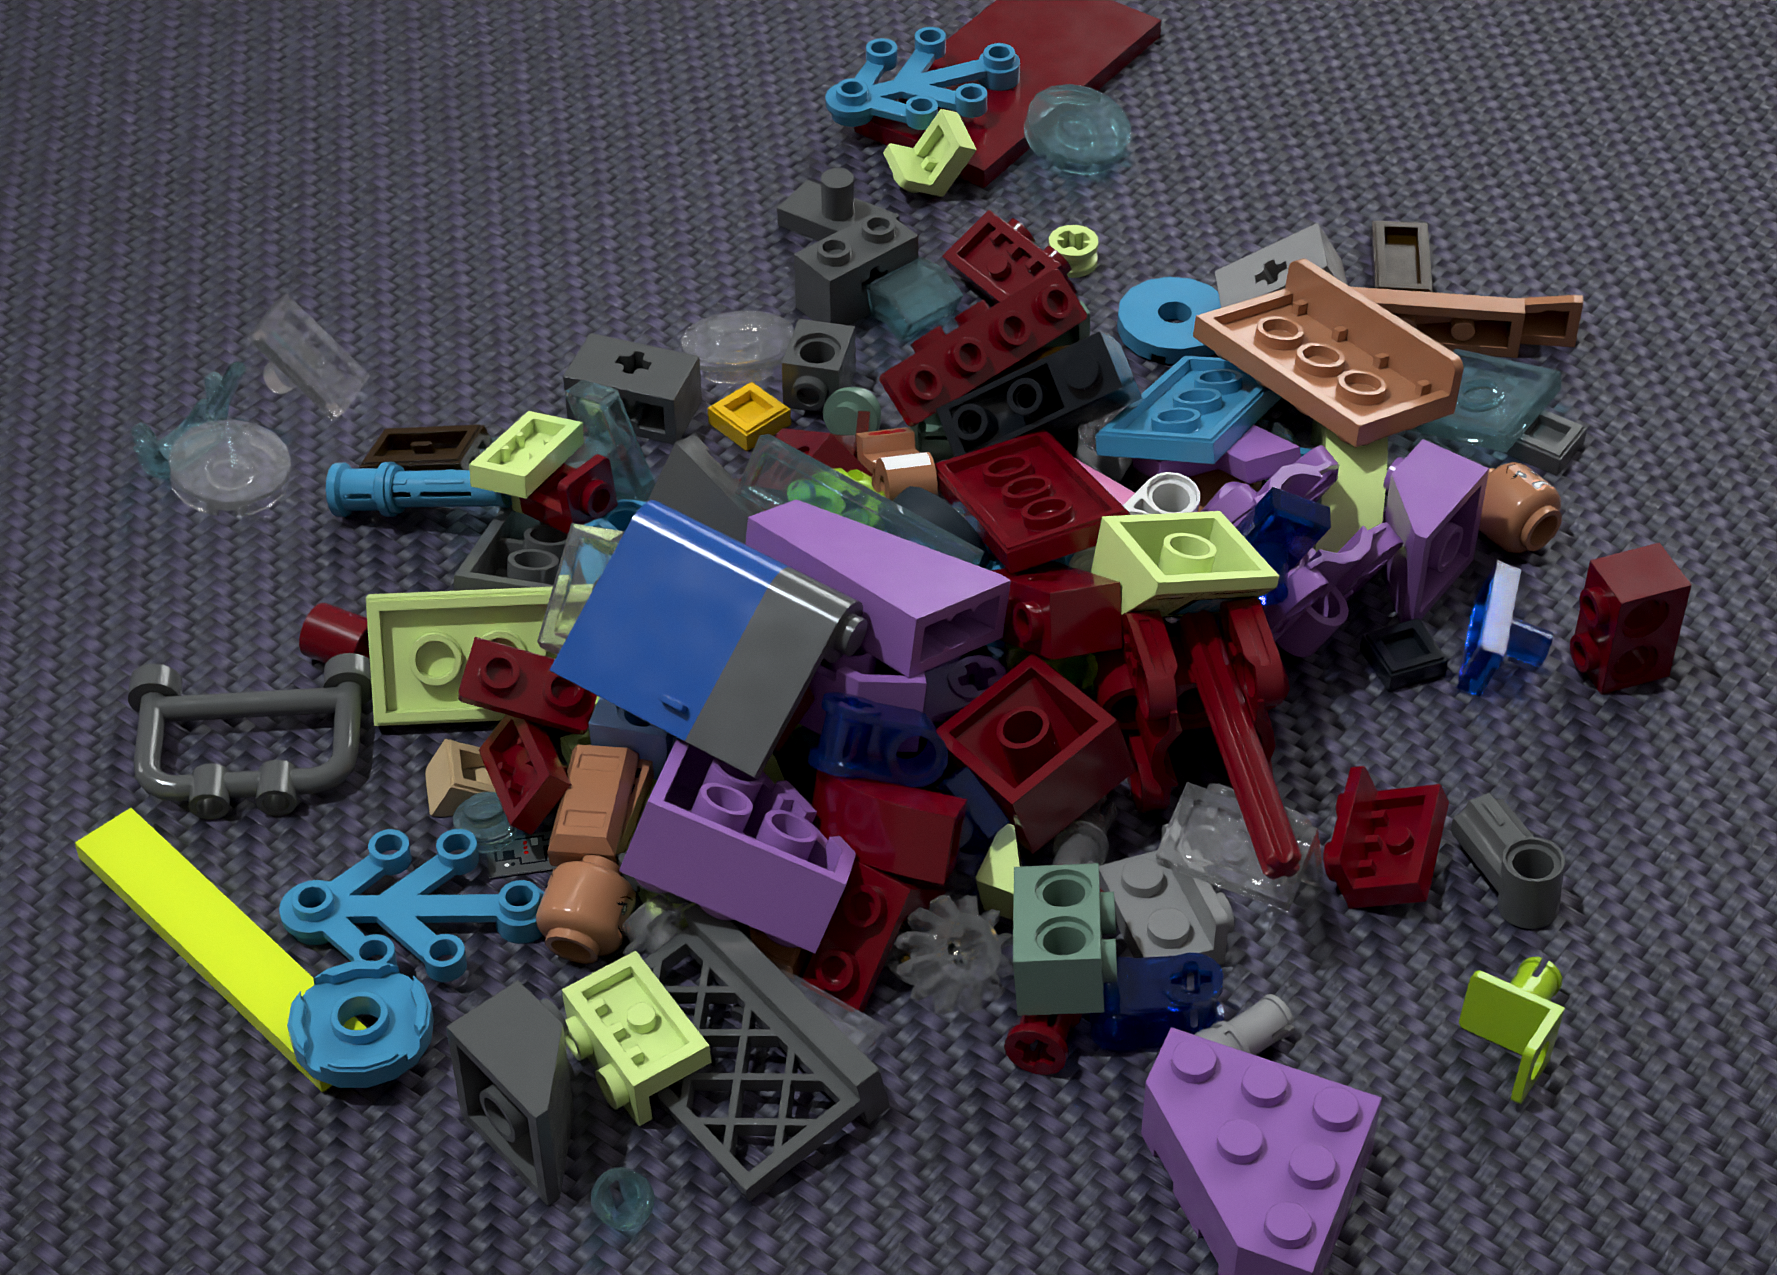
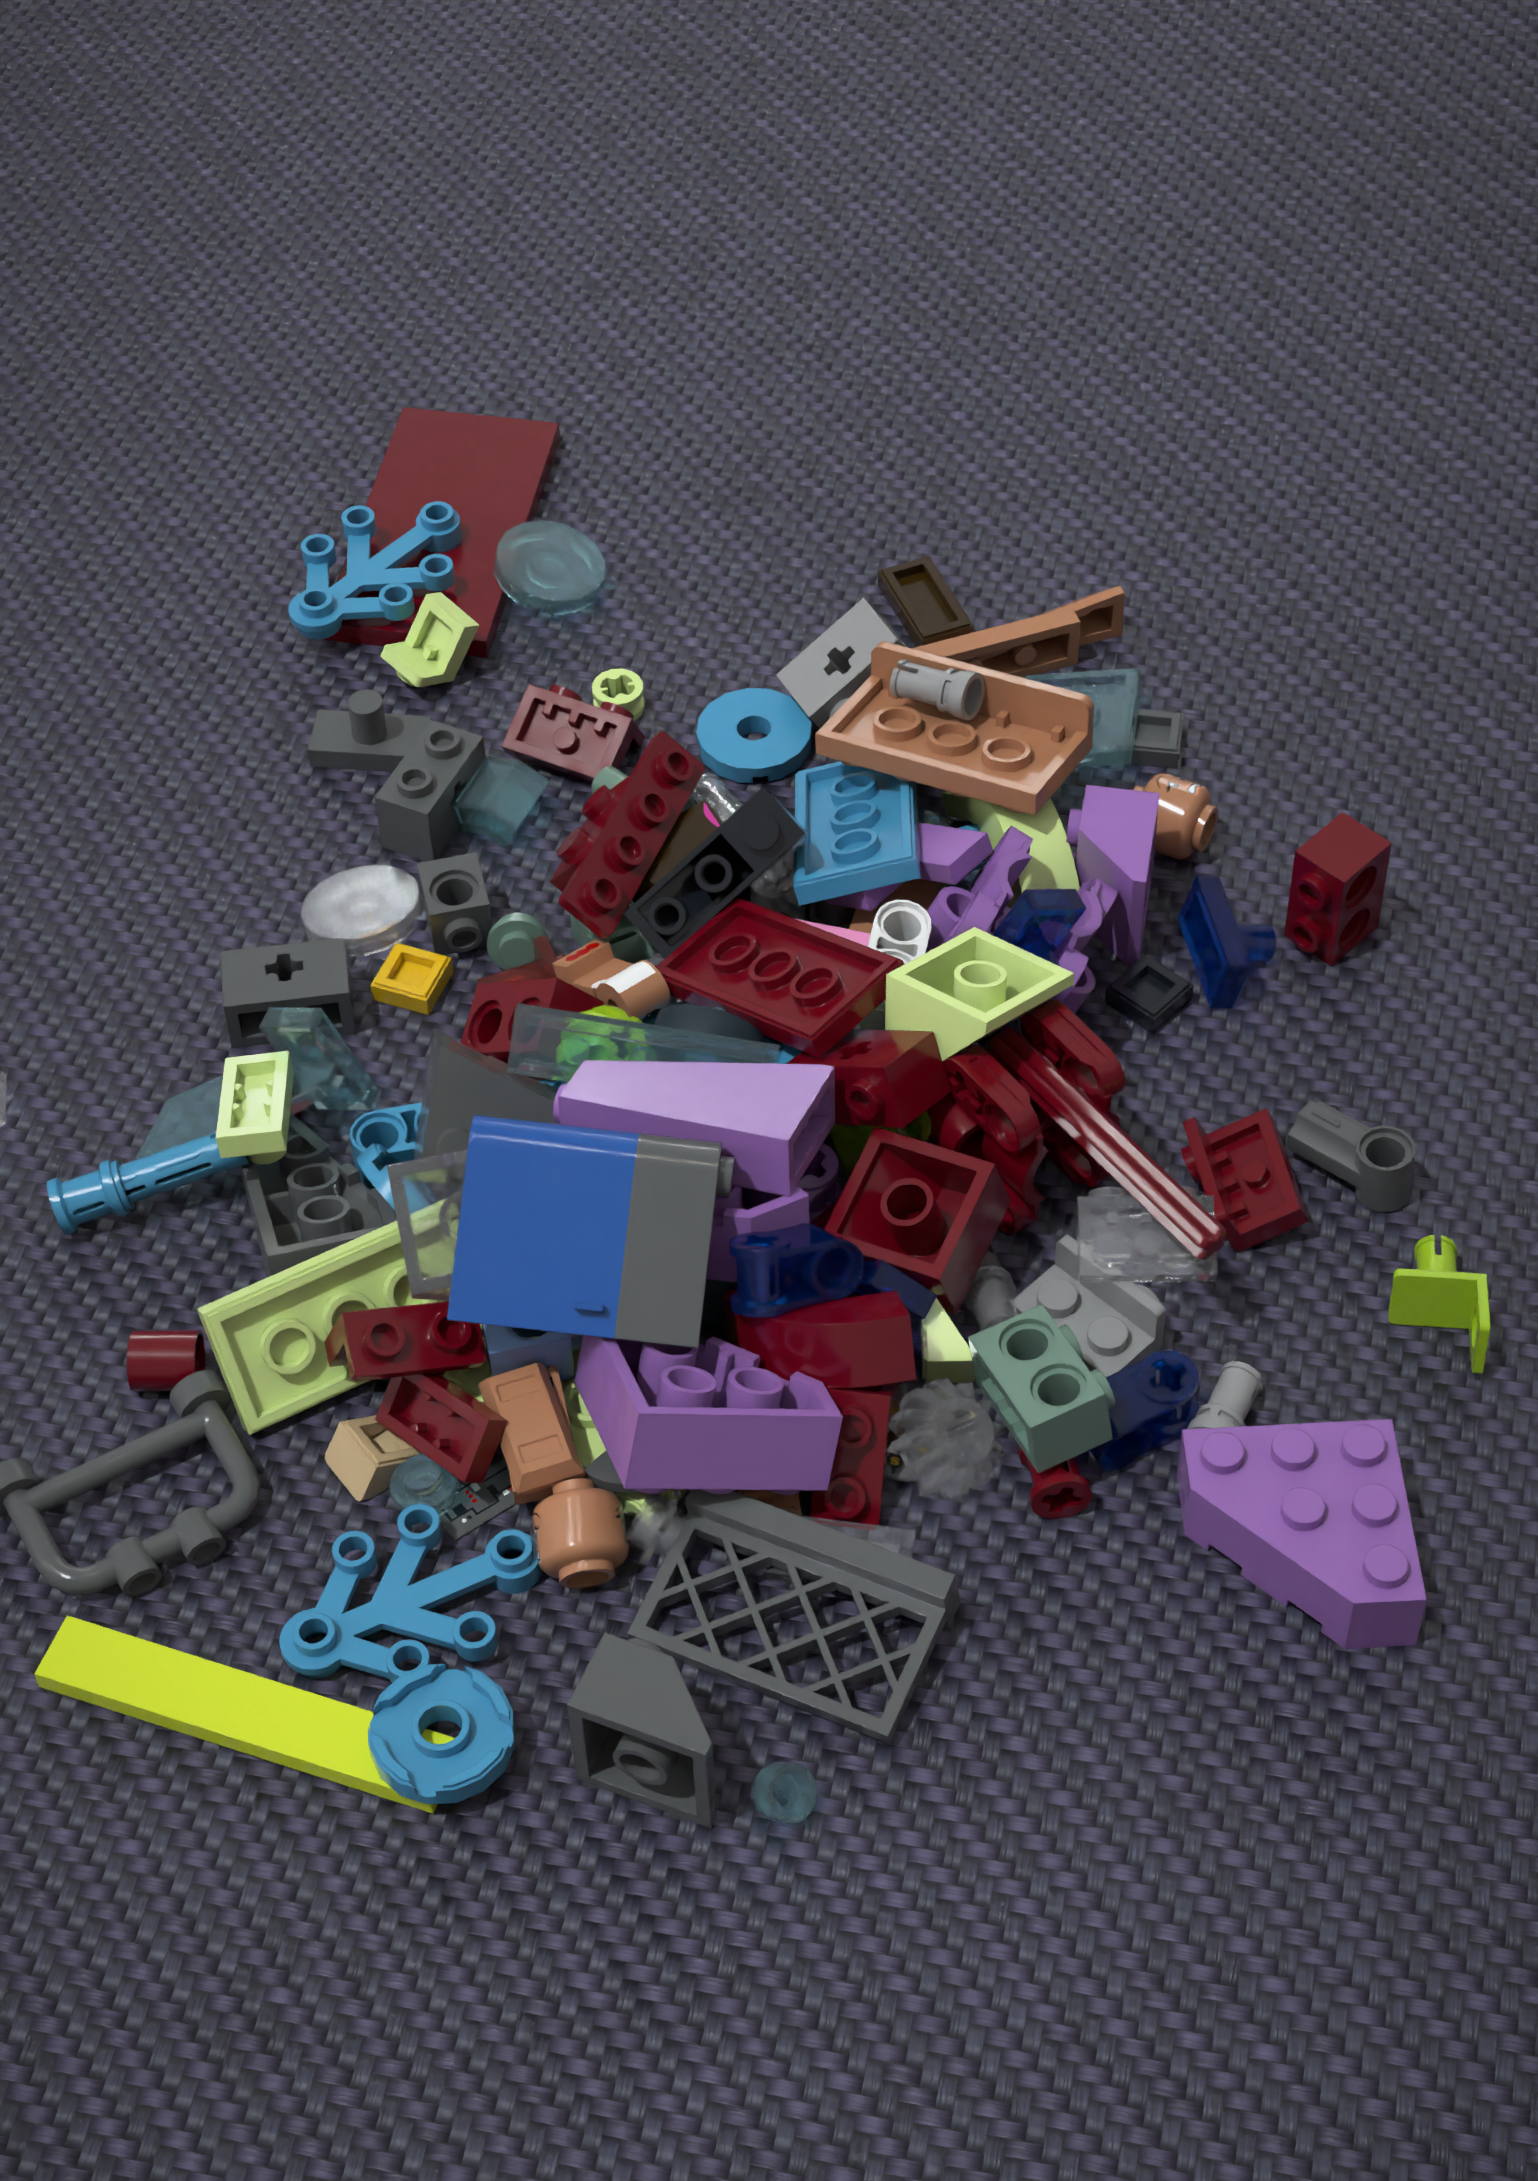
camera: 25 degrees left, 5 degrees up
dark brown tile [359,424,492,471] -> none
dark red bracket [519,454,618,537] -> none
yellowish green bracket [561,951,712,1126] -> none
none -> light grey pin [890,659,985,720]

